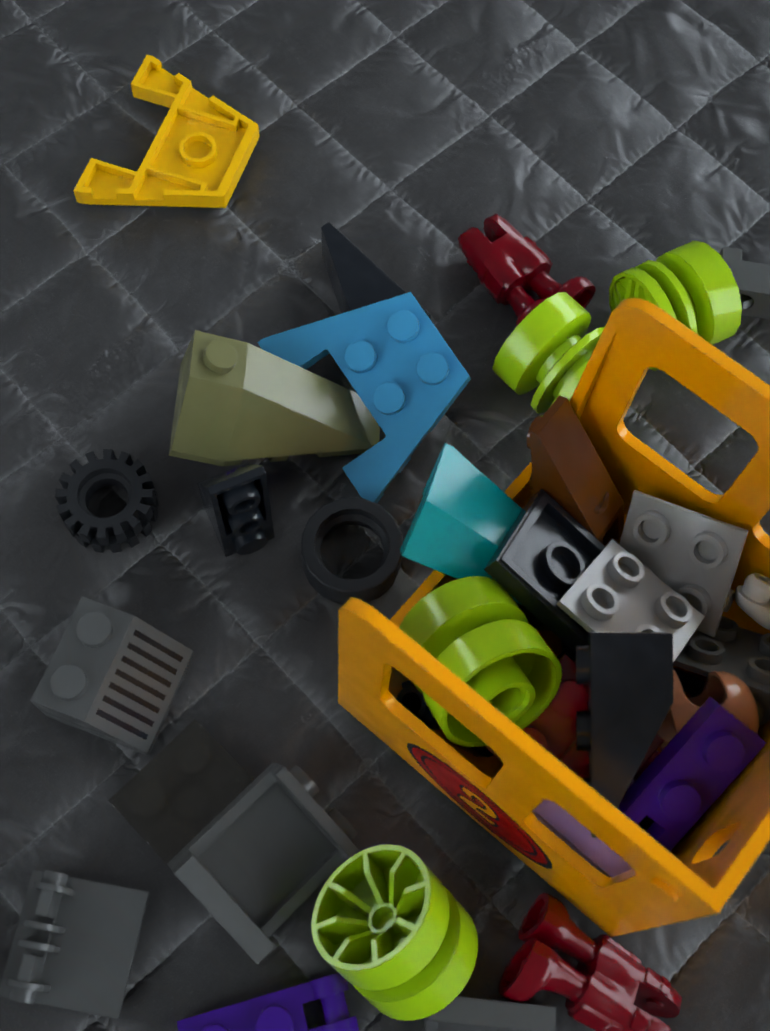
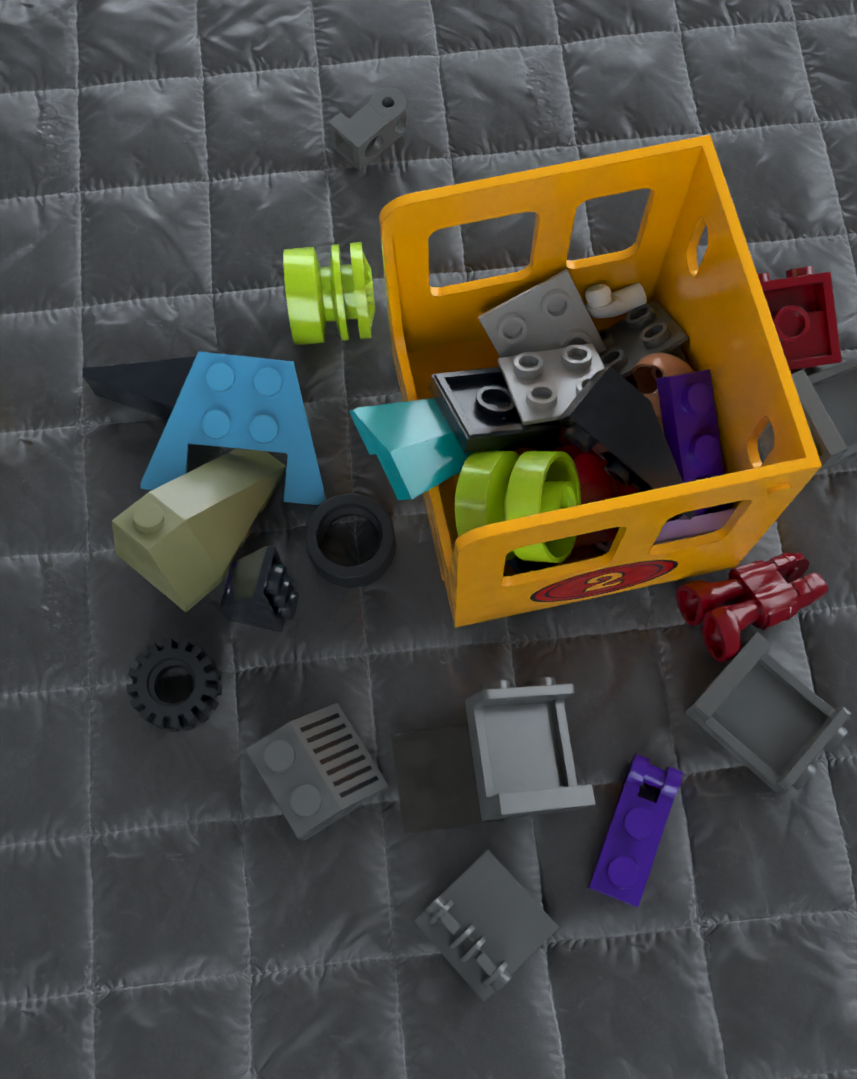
camera: 45 degrees left, 5 degrees up
lime wheel [311,844,478,1021] -> none
dark red piece [458,213,596,328] -> none
reddish brown slope [527,396,624,547] -> none
lime wheel [609,241,742,371] -> none

